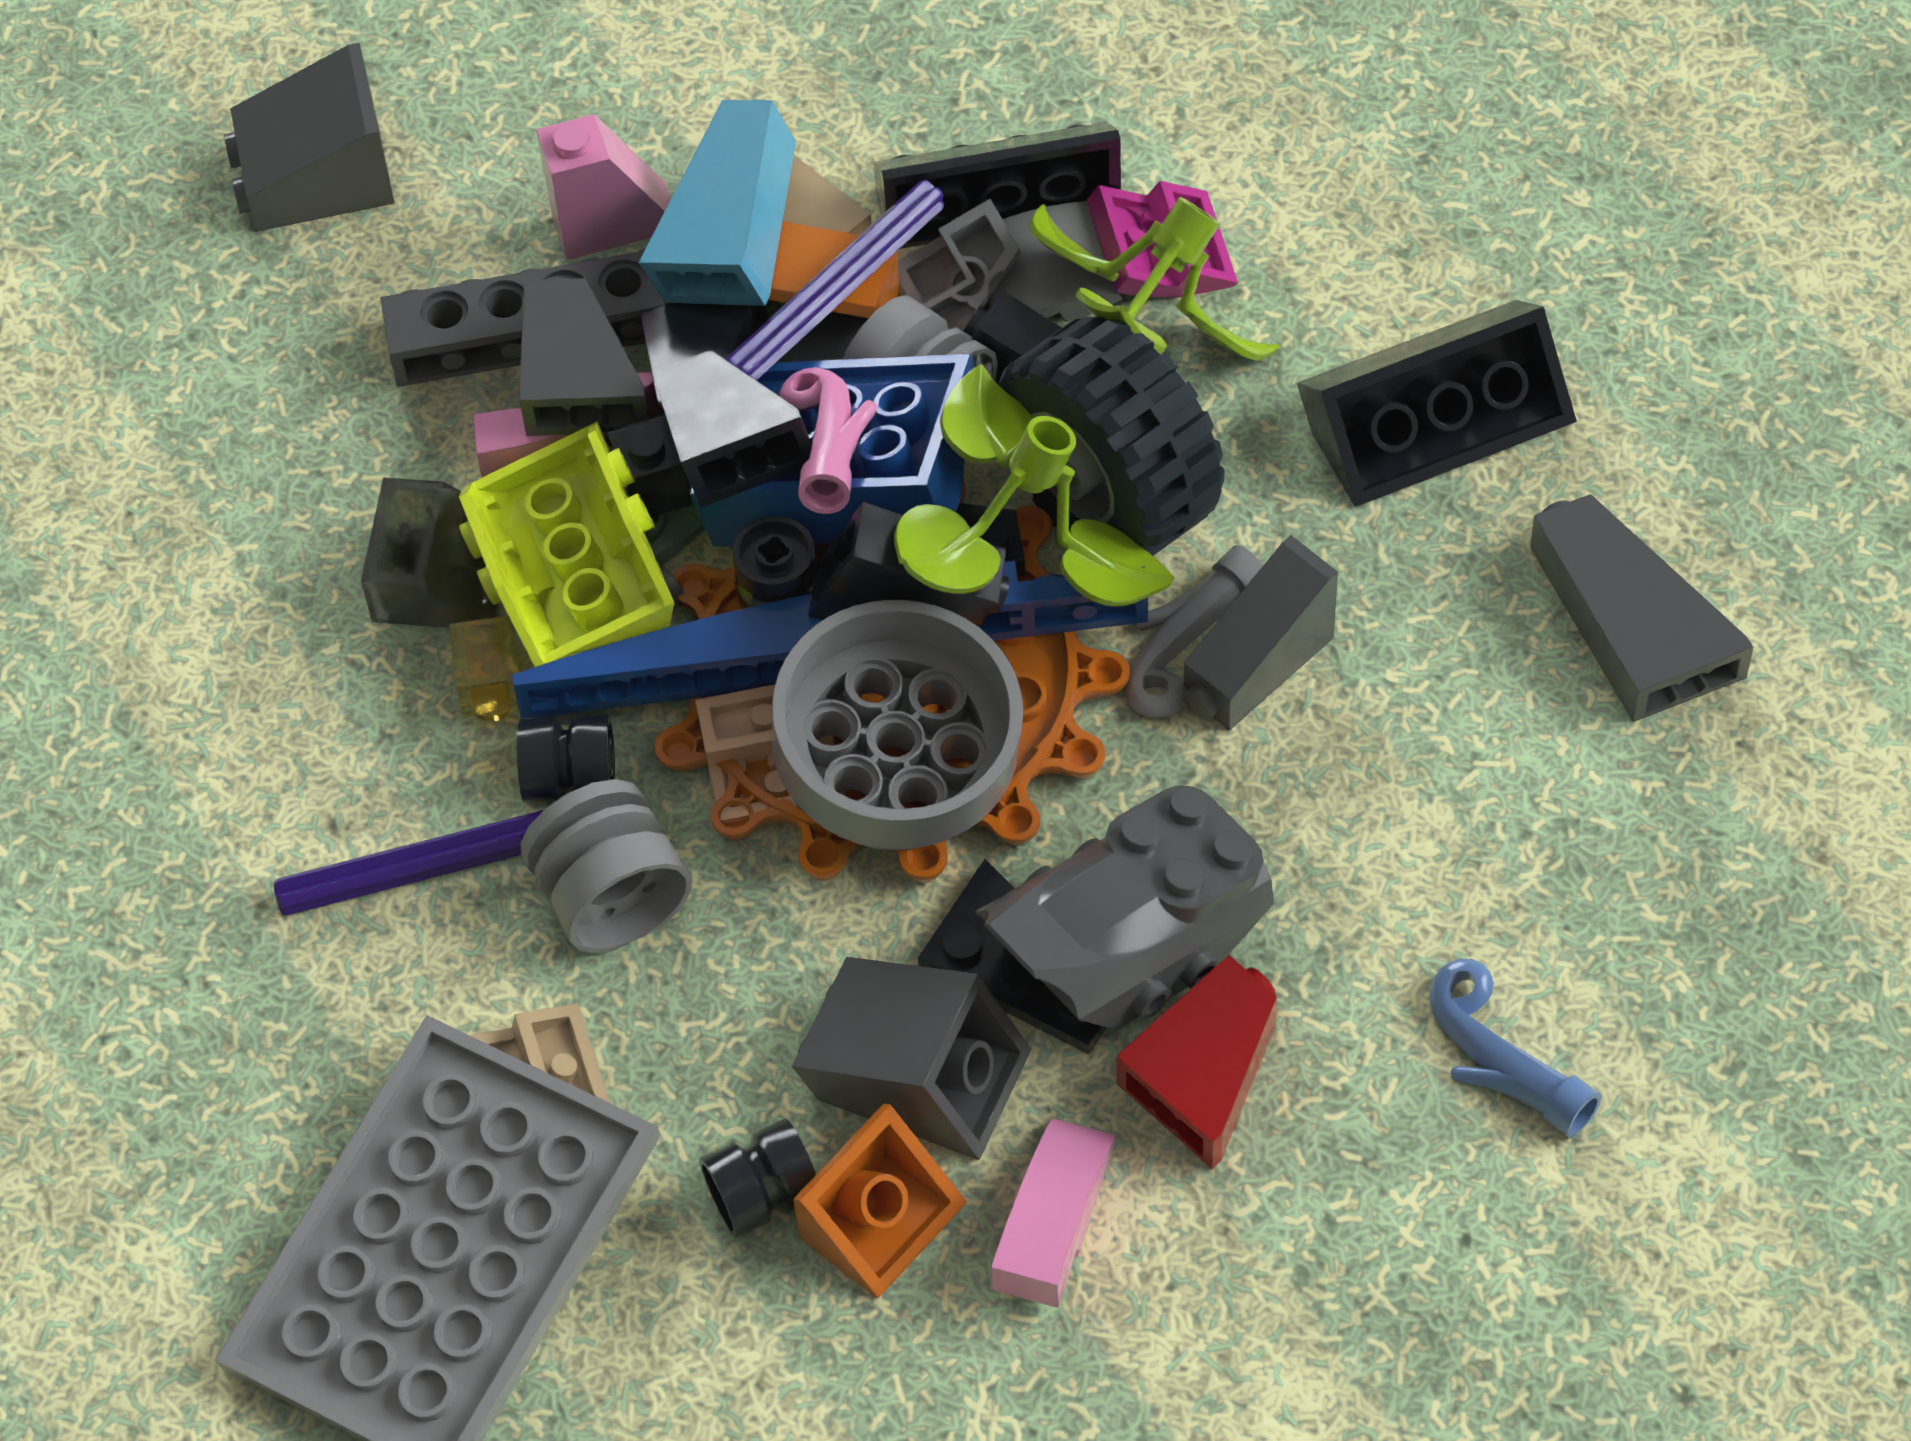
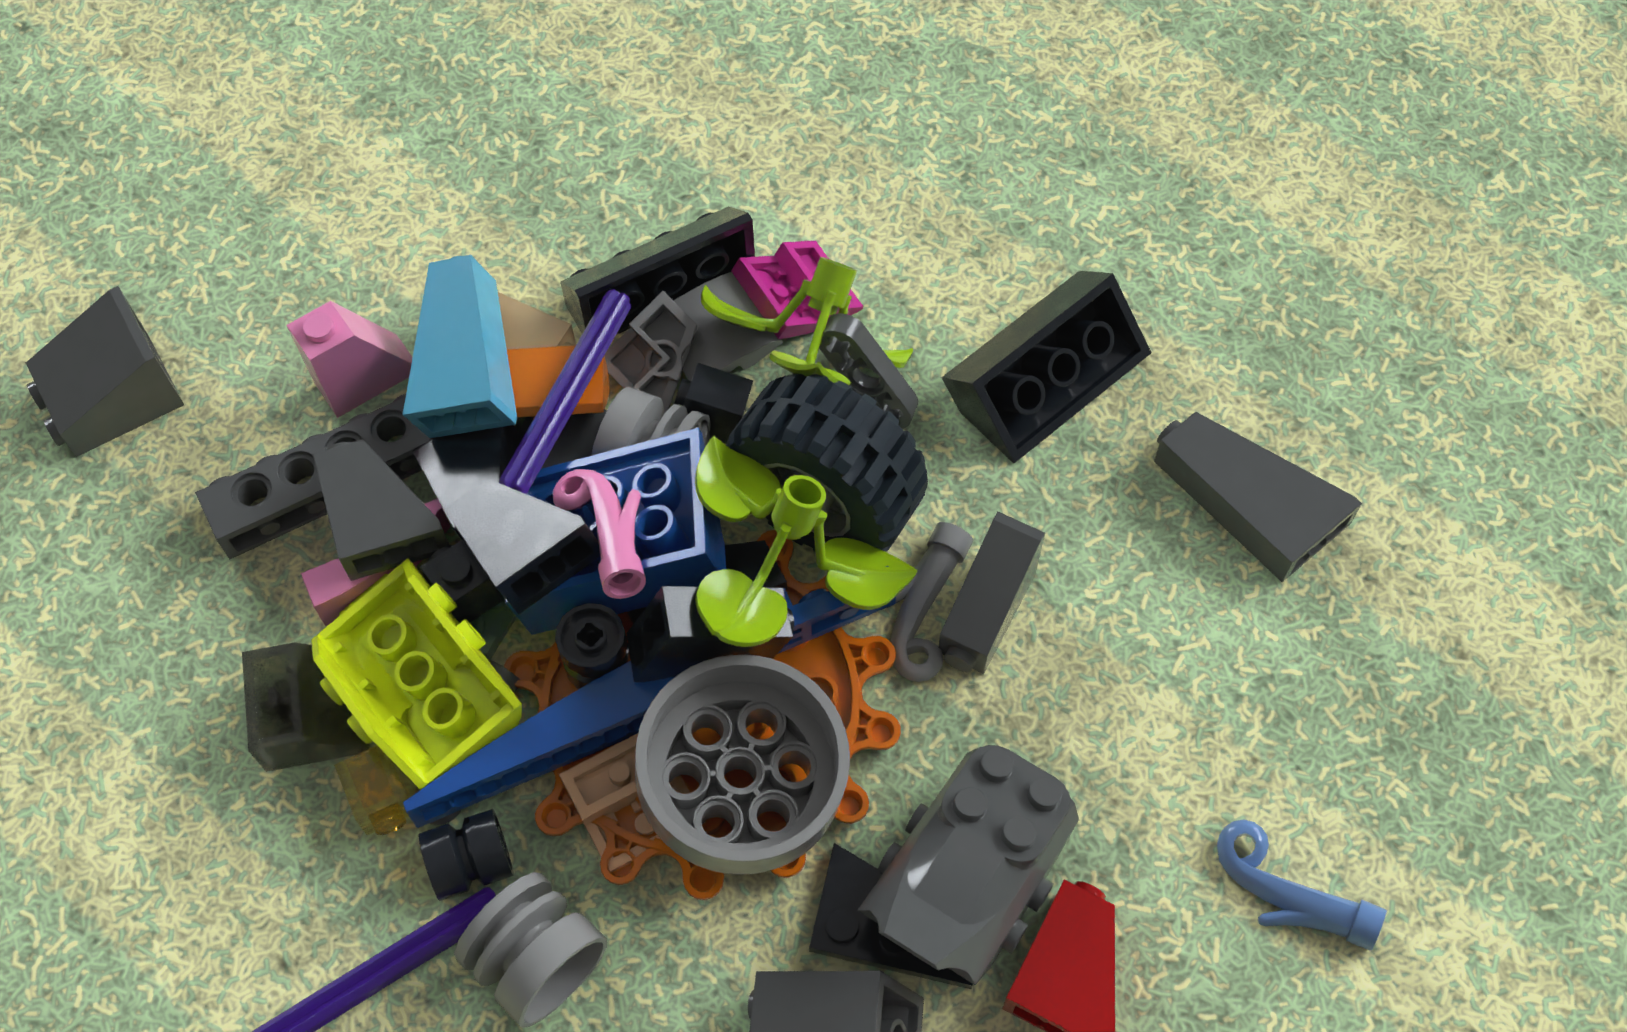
camera: 20 degrees left, 5 degrees up
none -> dark grey beam [819,313,918,429]

